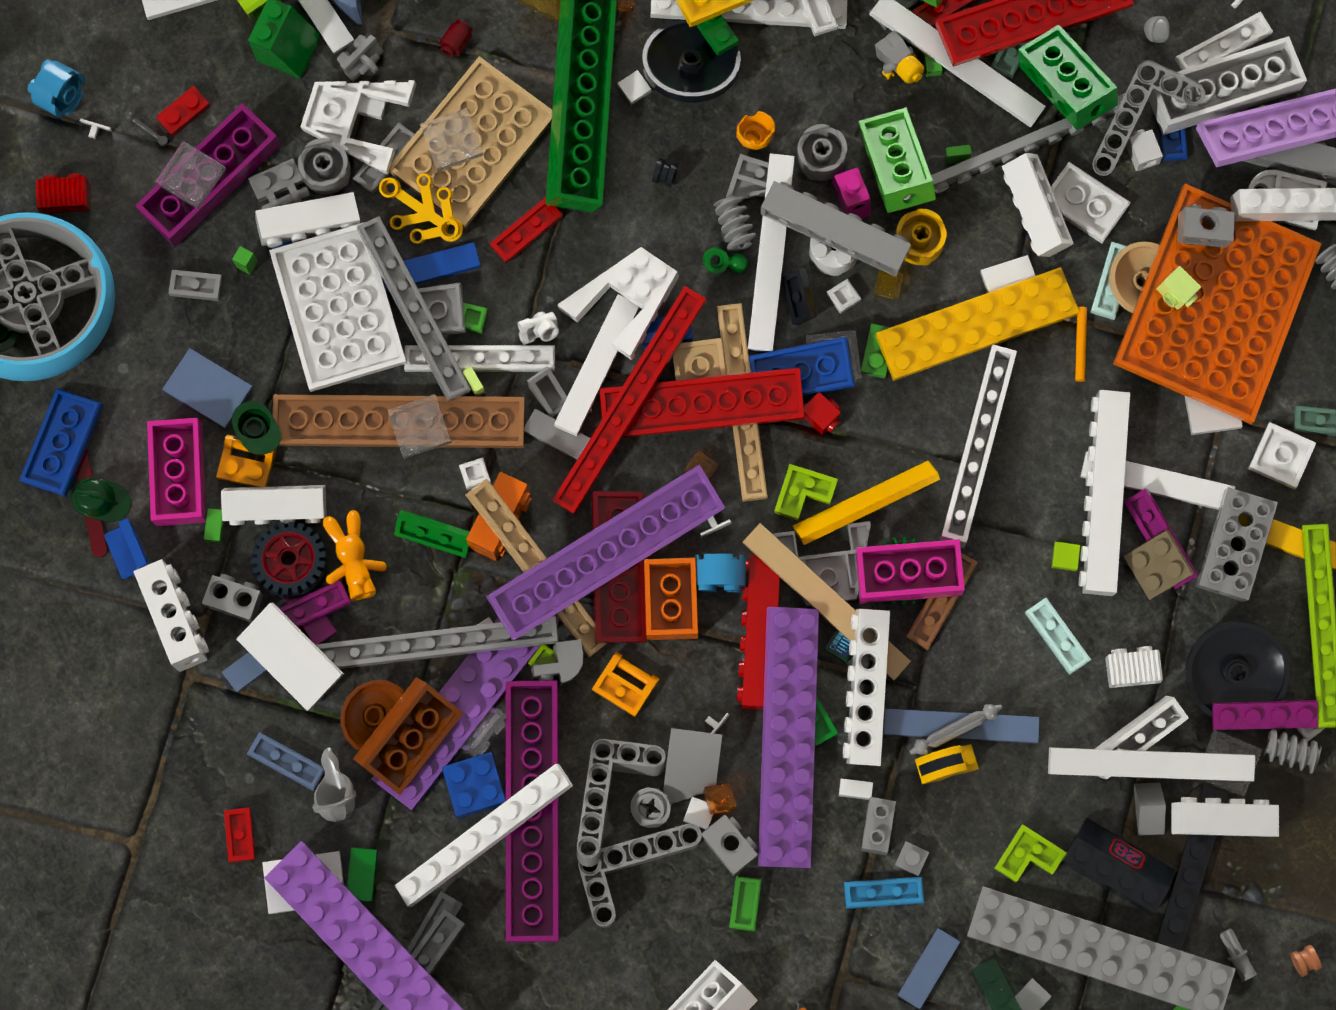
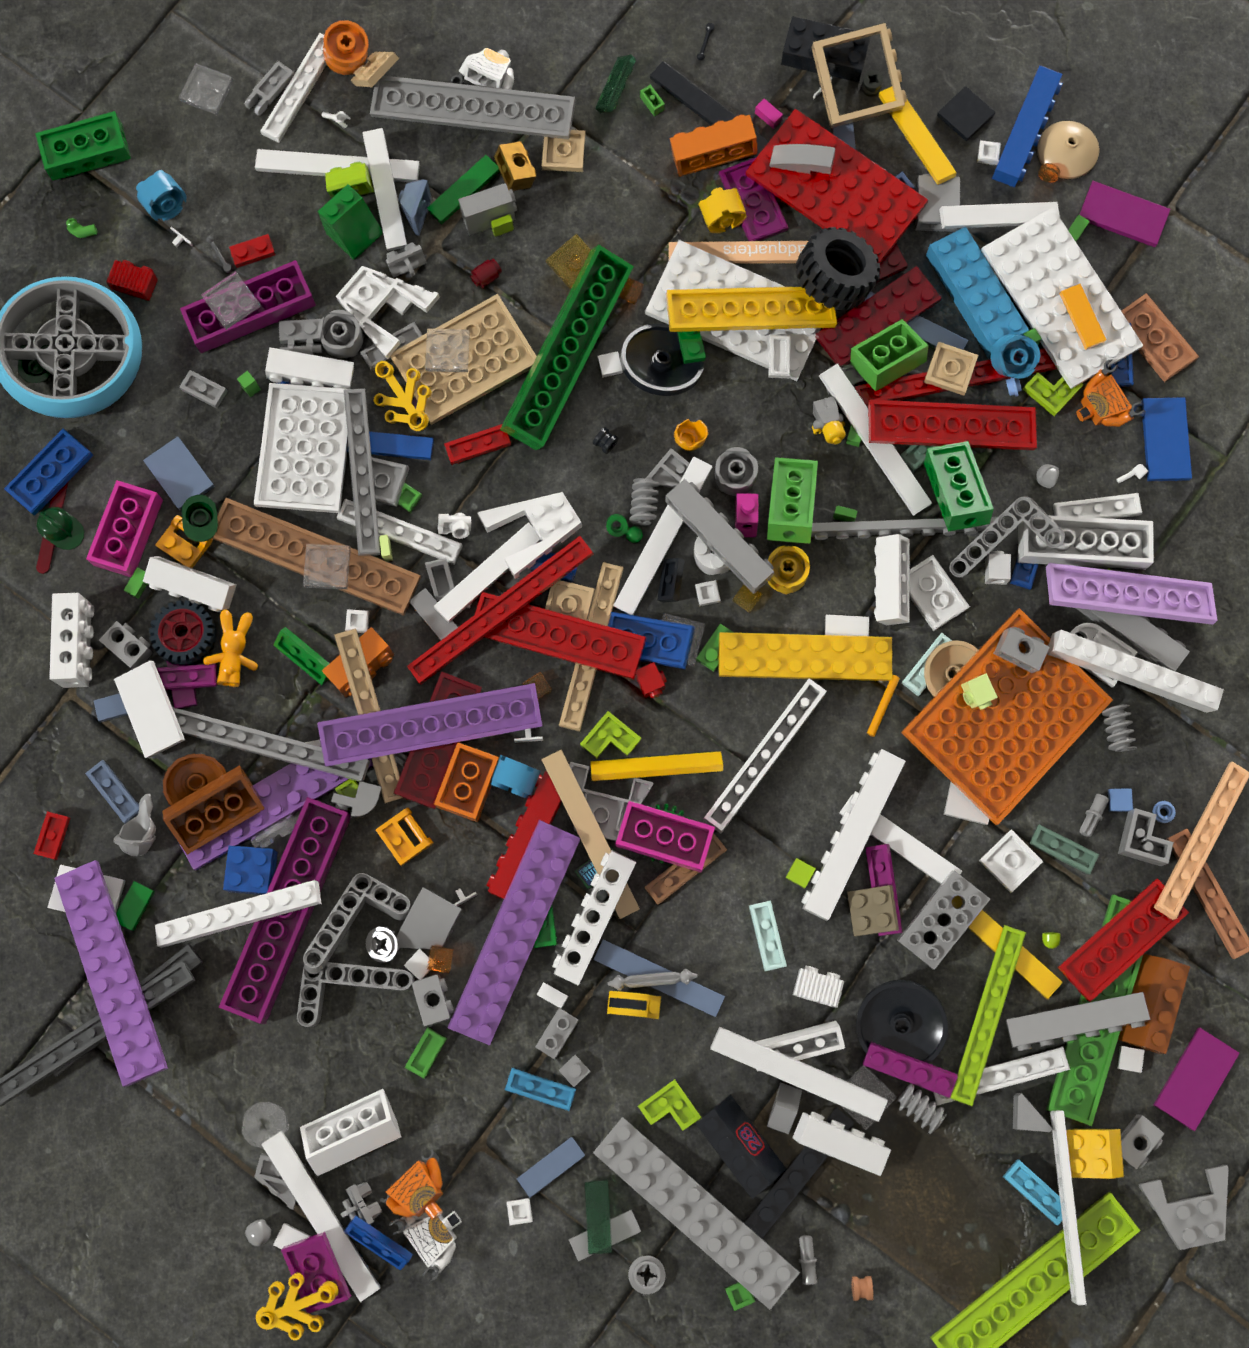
camera: 20 degrees right, 0 degrees up
blue panel [104,518,149,580] -> none

